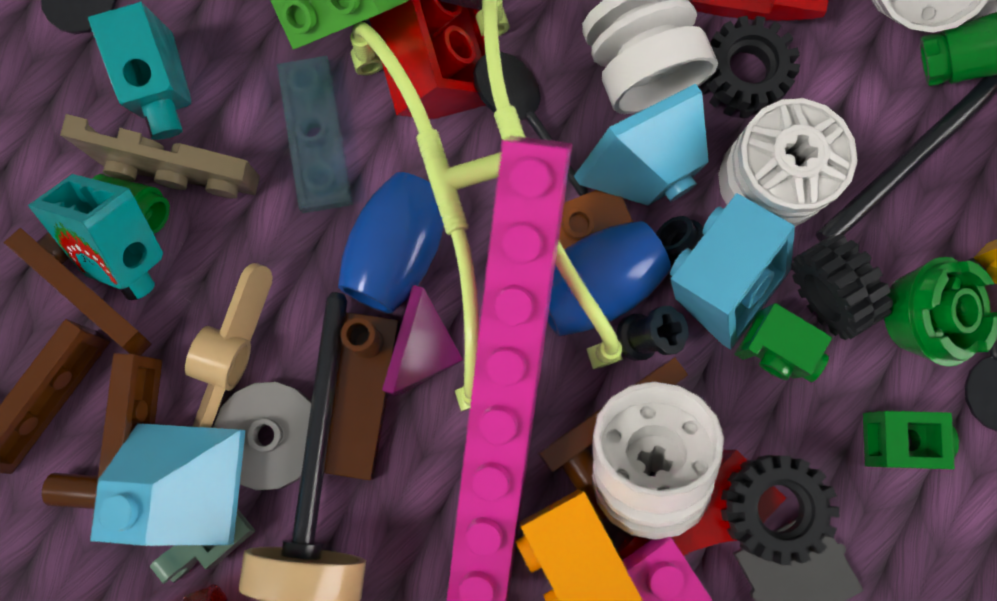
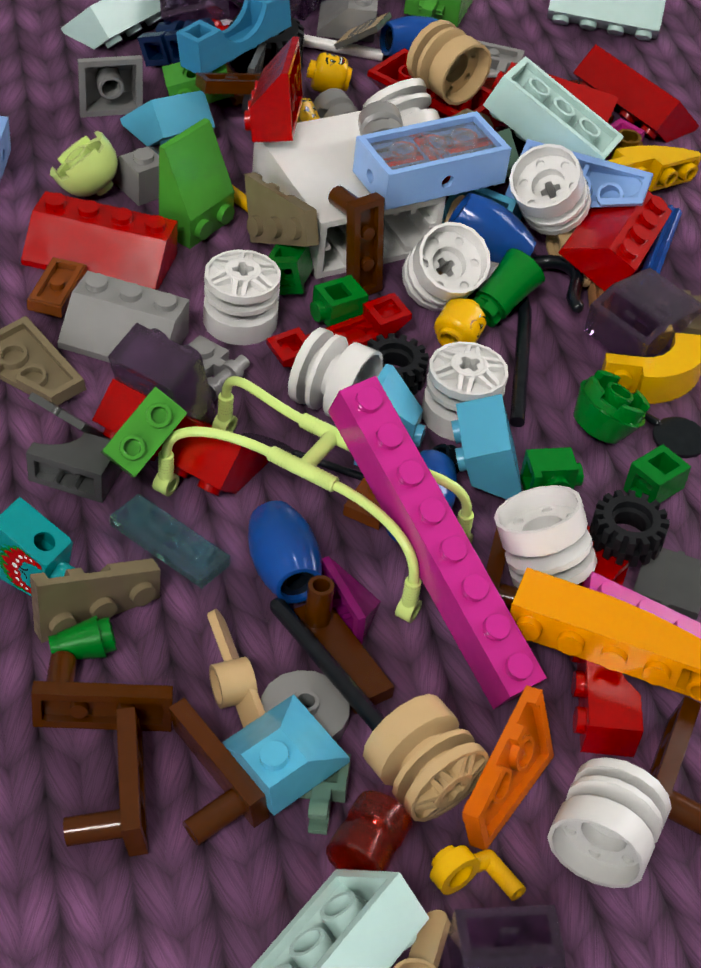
camera: 45 degrees left, 35 degrees down
teal torso [28,174,163,300] -> none
black bush [616,306,689,361] -> none
black tyre [791,234,893,340] -> none
none -> yellow head [434,298,487,346]

